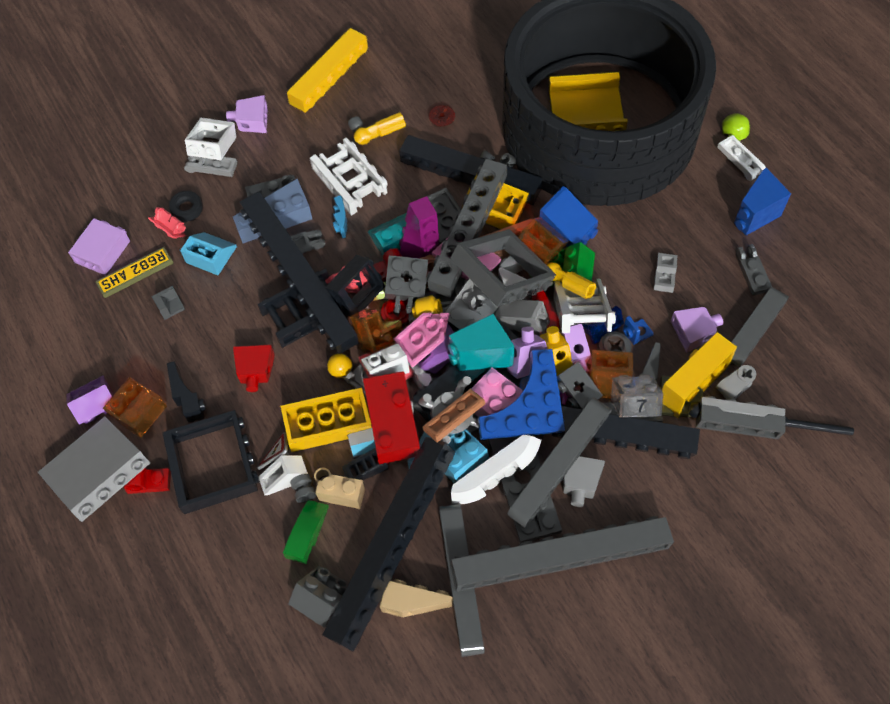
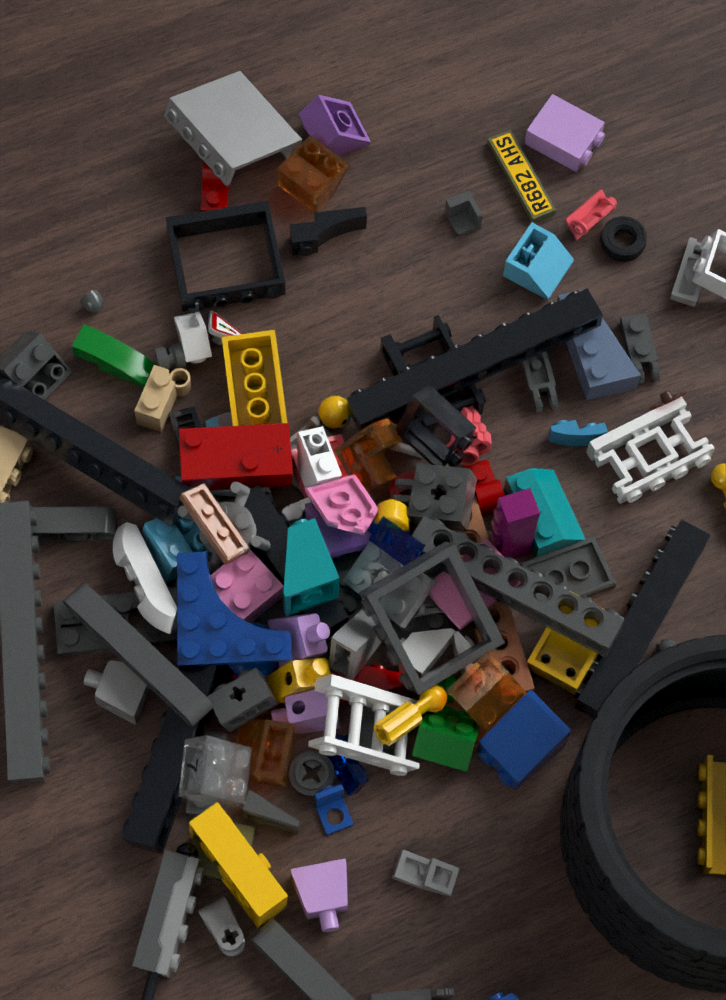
camera: 90 degrees right, 5 degrees up
red torso [233,345,275,392] -> none
none -> dark grey hinge [80,290,104,313]
none -> clear blue plate [367,516,426,566]
none -> piece [650,390,687,409]

